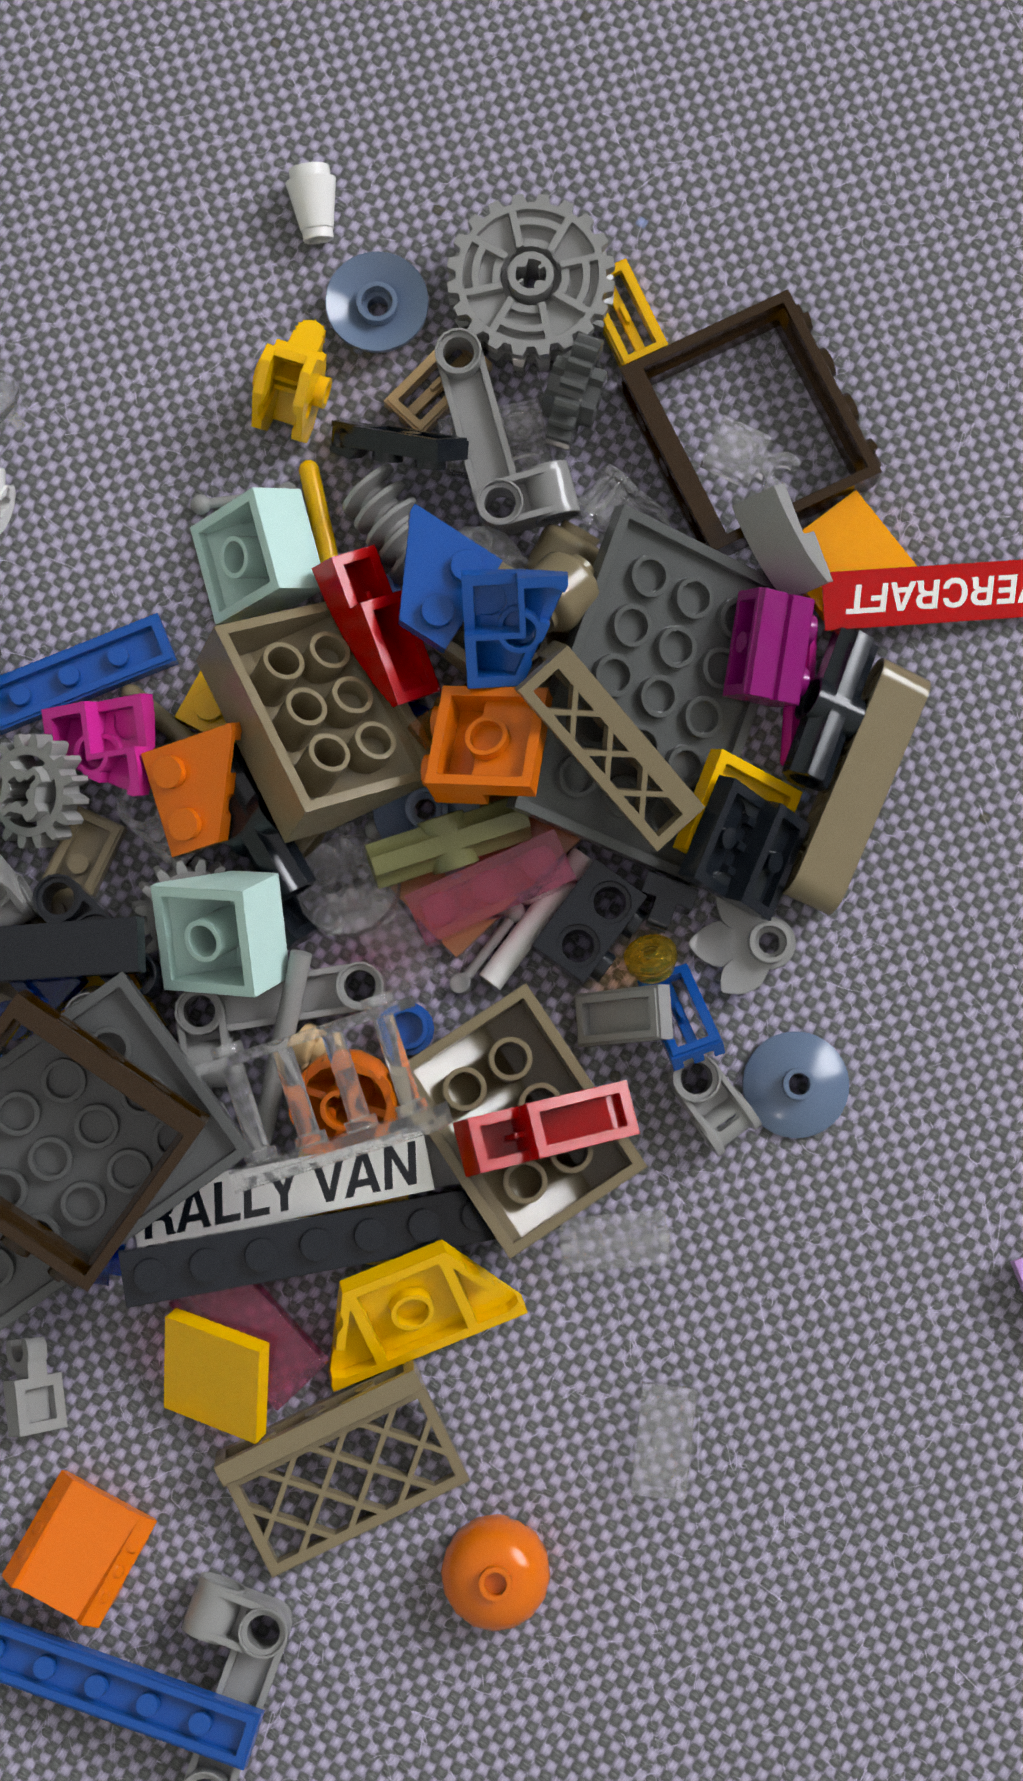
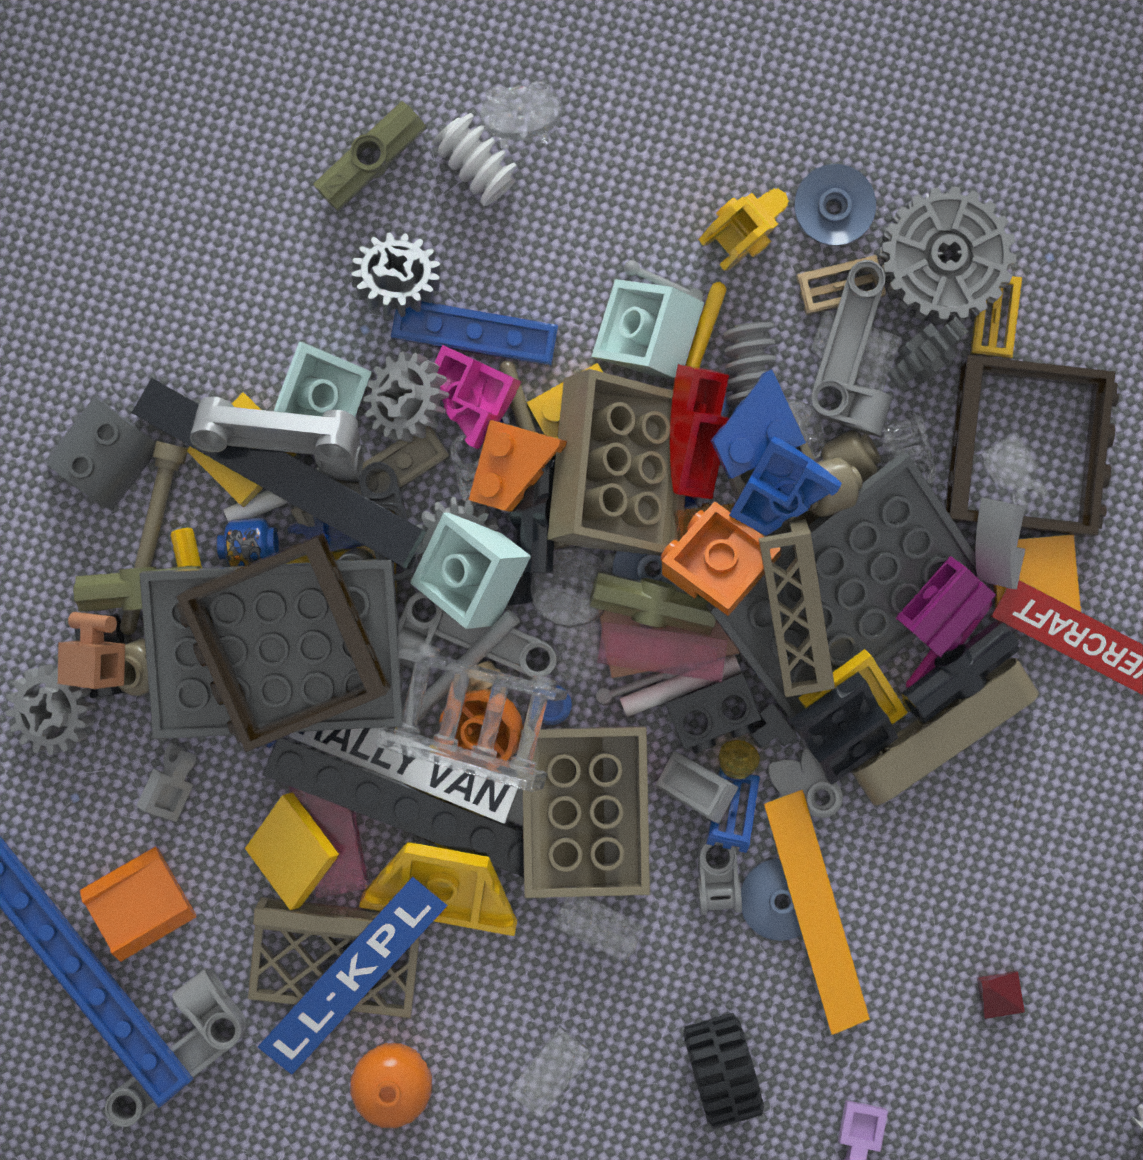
camera: 30 degrees right, 5 degrees up
white cone [285,162,336,244] -> none
black hinge [330,420,469,470] -> none
red slope [453,1080,640,1177] -> none
none -> blue sticker [258,877,448,1075]
none -> black tyre [683,1013,764,1129]
none -> light orange sticker [764,789,870,1035]

